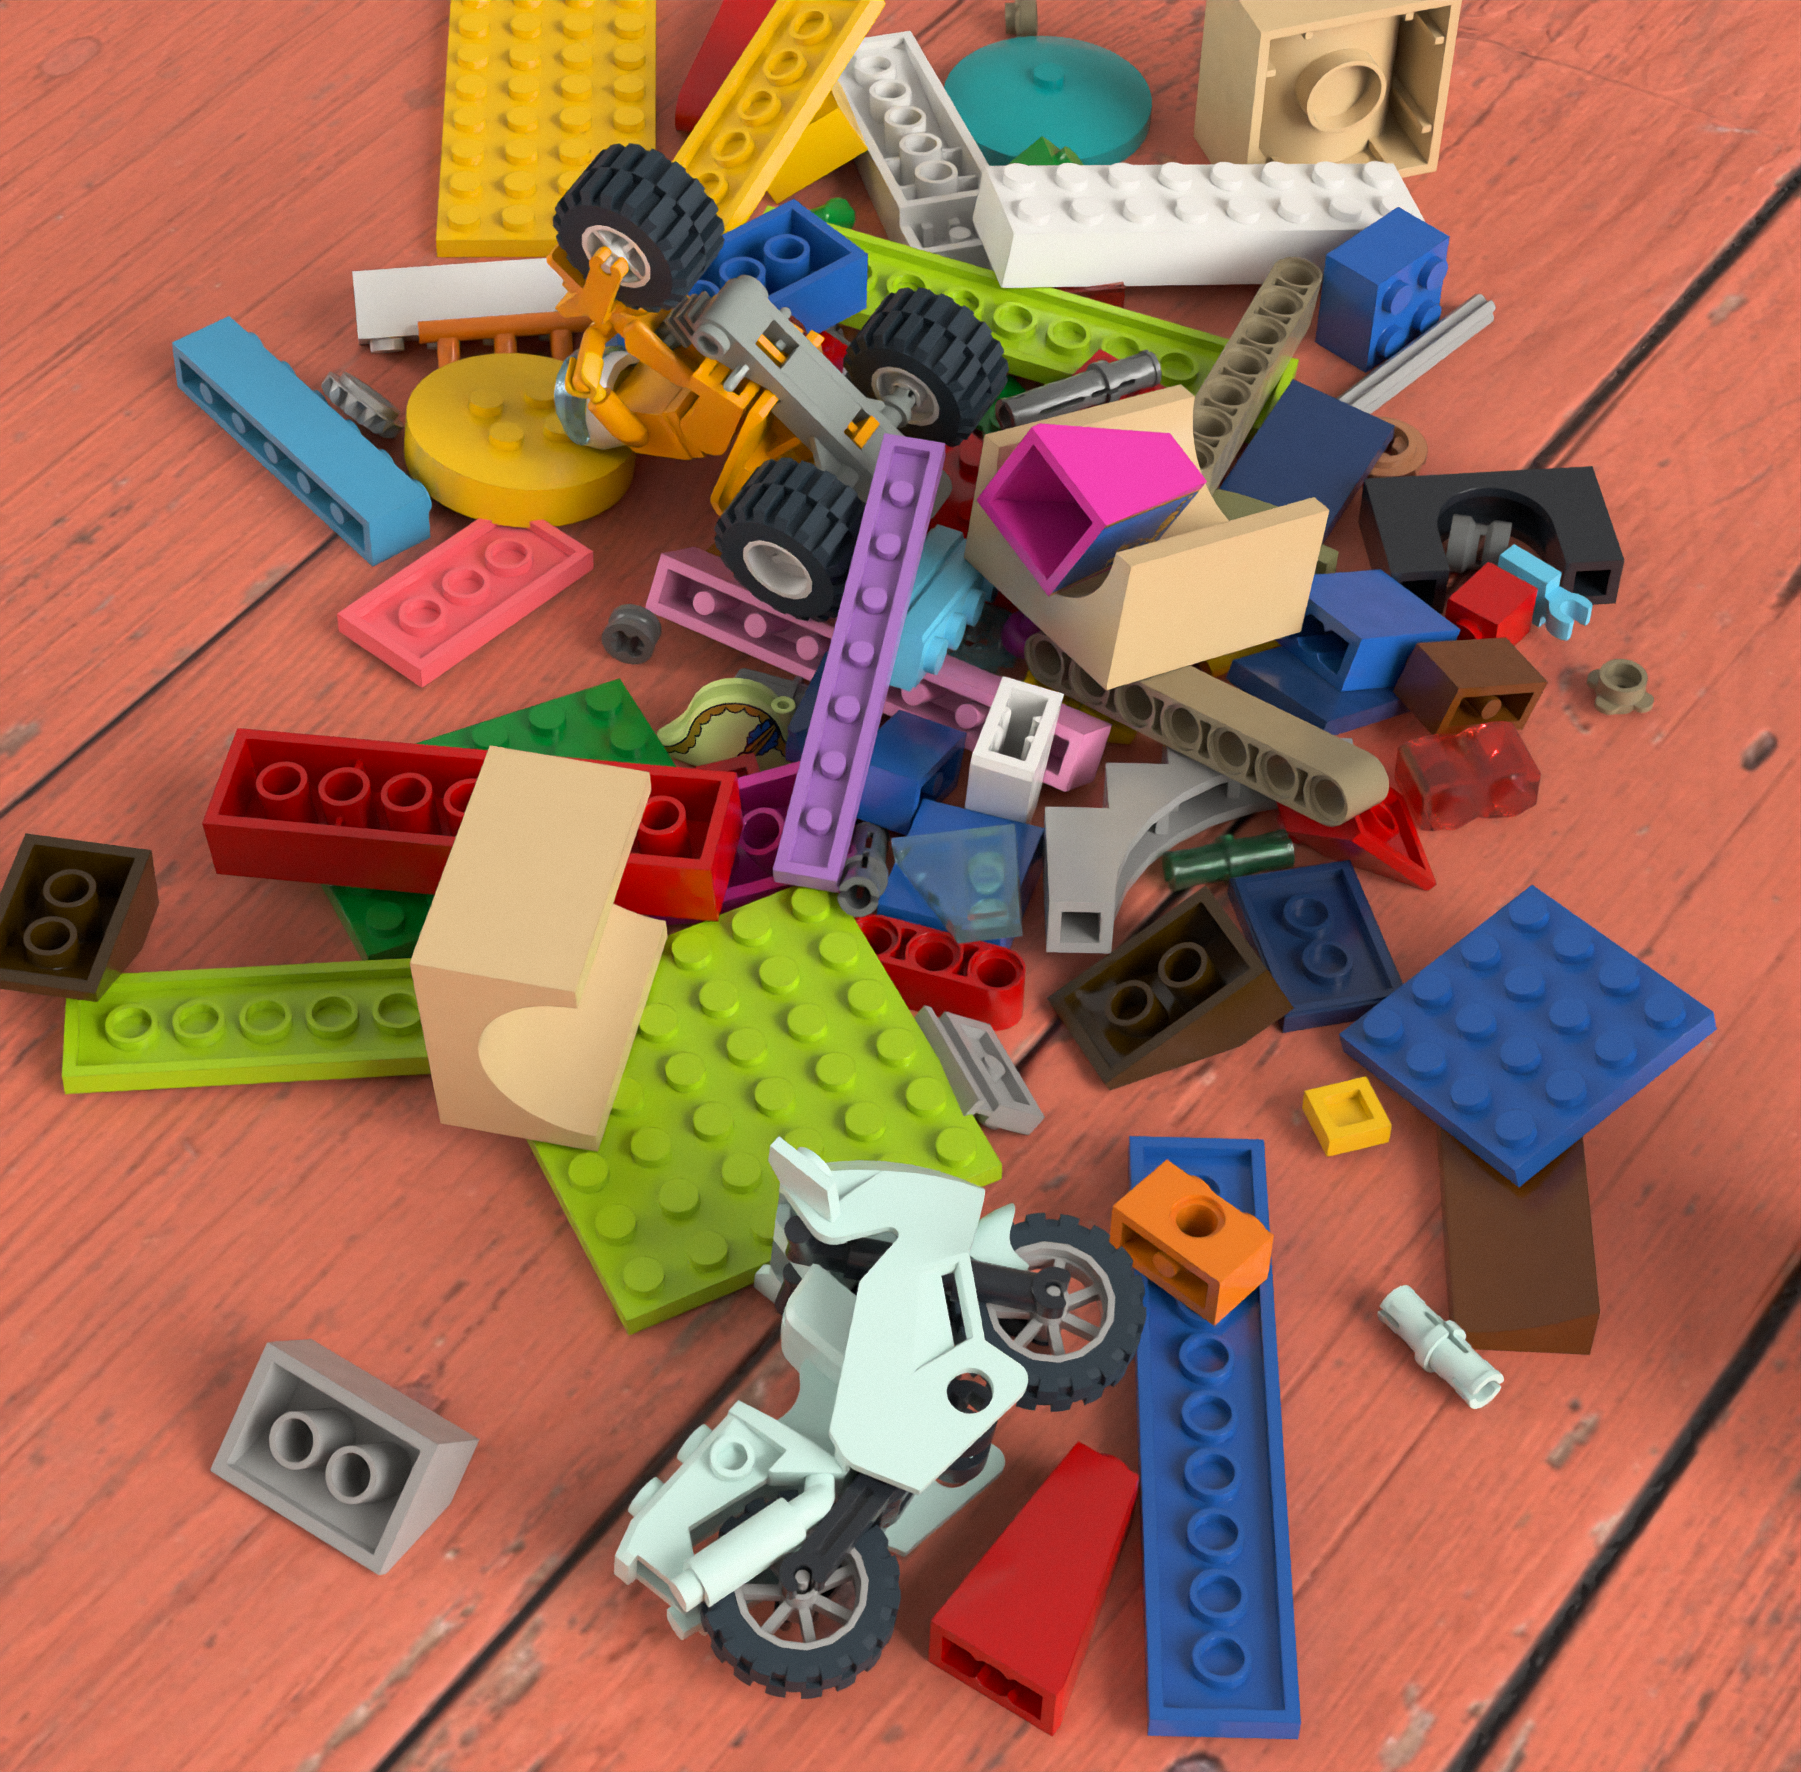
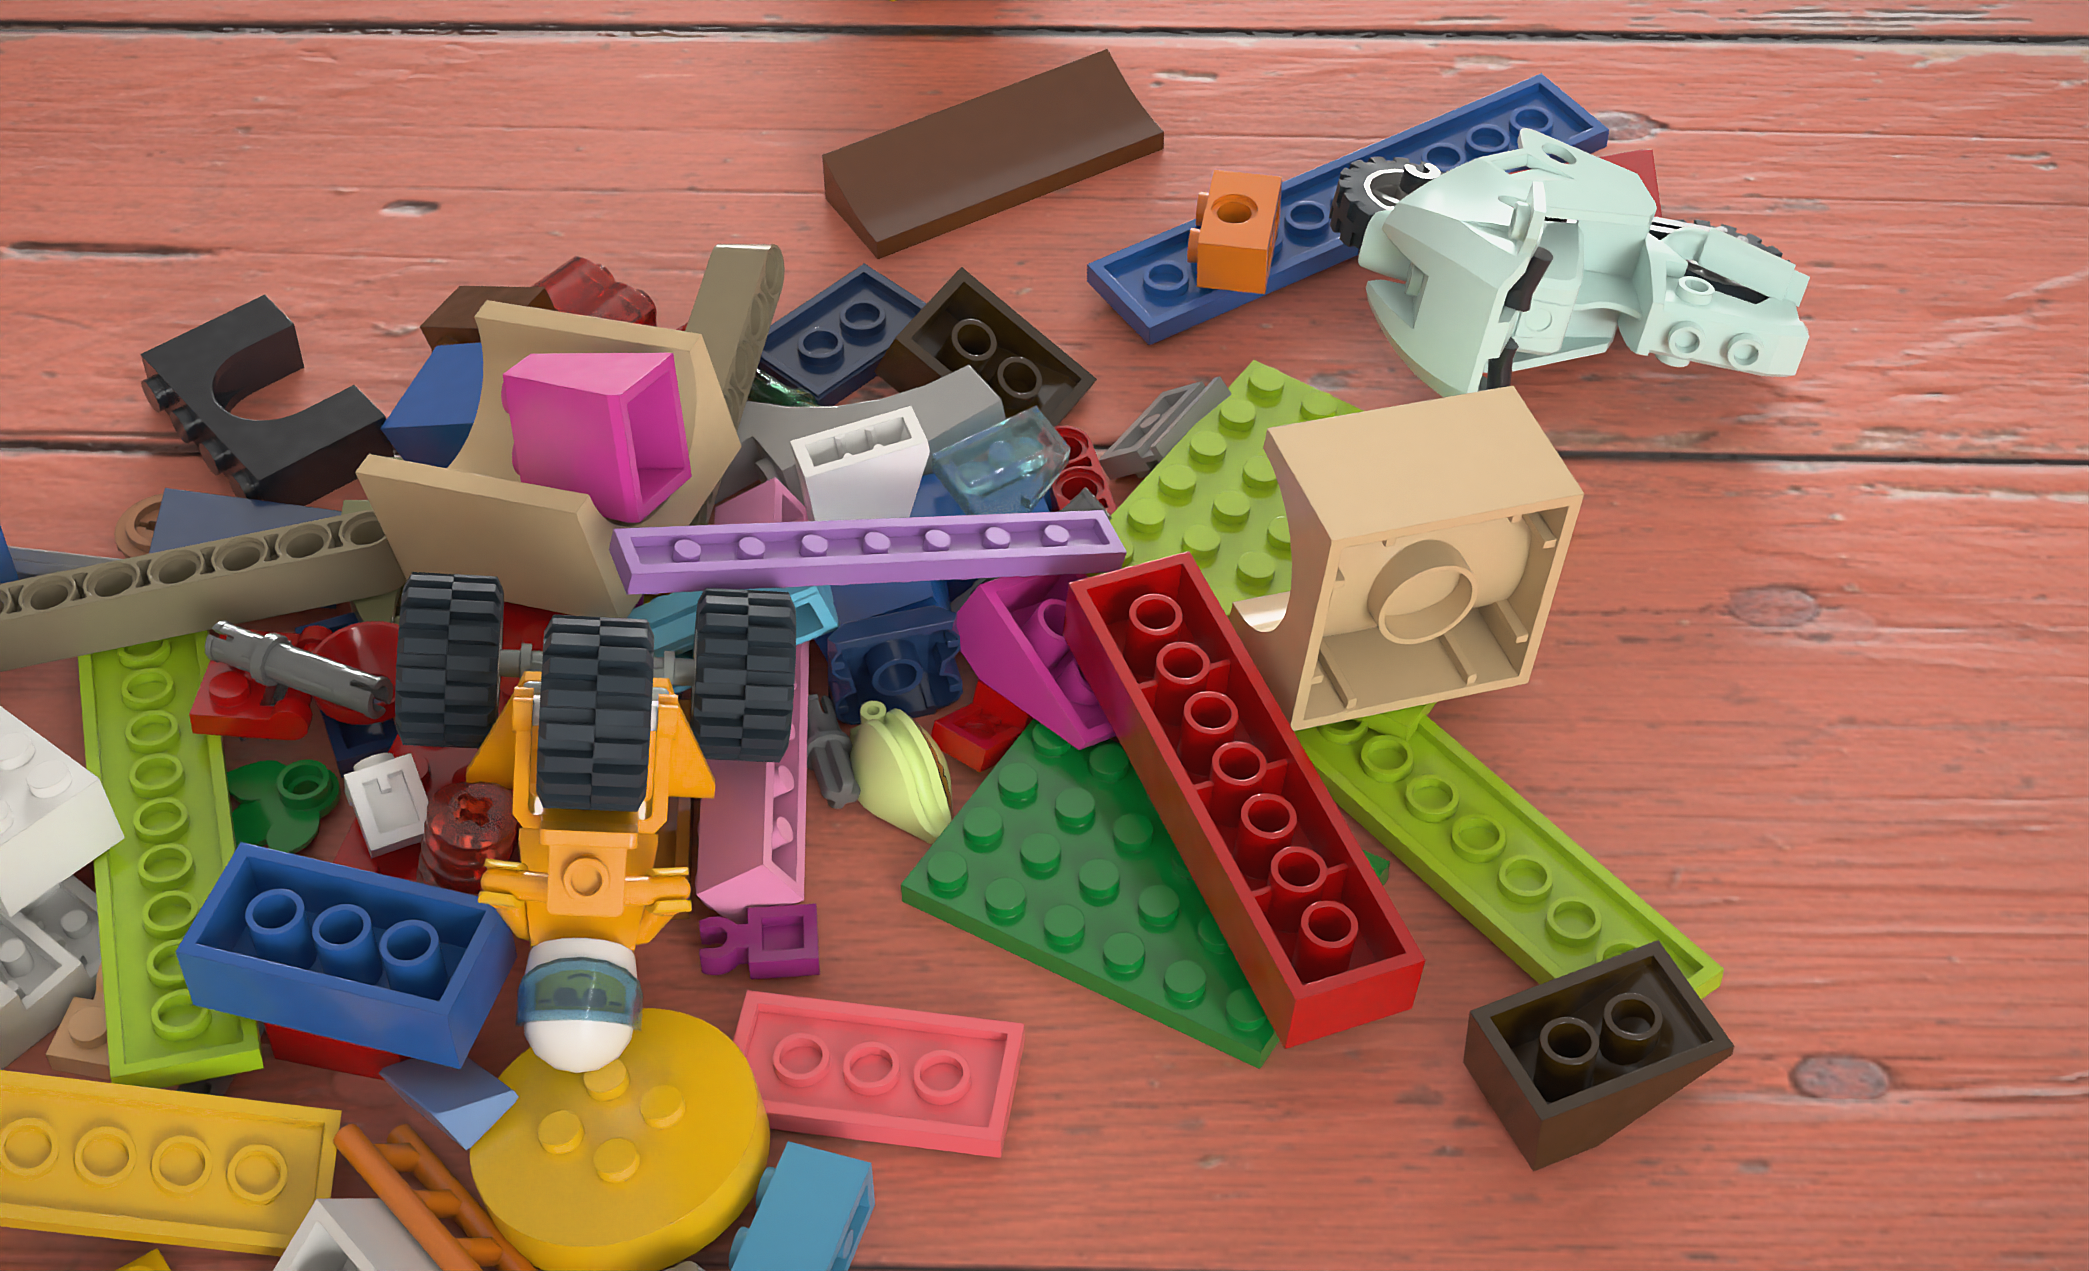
camera: 120 degrees left, 0 degrees up
light grey slope [210,1339,480,1575] -> none
dark grey bush [602,604,662,665] -> none
yellow plate [1302,1076,1392,1157] -> none
blue plate [1339,885,1717,1187] -> none
light aqua pin [1377,1285,1504,1409] -> none
red brick [1445,562,1538,646] -> none
dark grey wheel [1446,514,1512,574] -> none
medium azure plate [1498,544,1593,641] -> none
dark tan plate [1587,659,1654,715] -> none
none -> magenta plate [699,903,820,979]

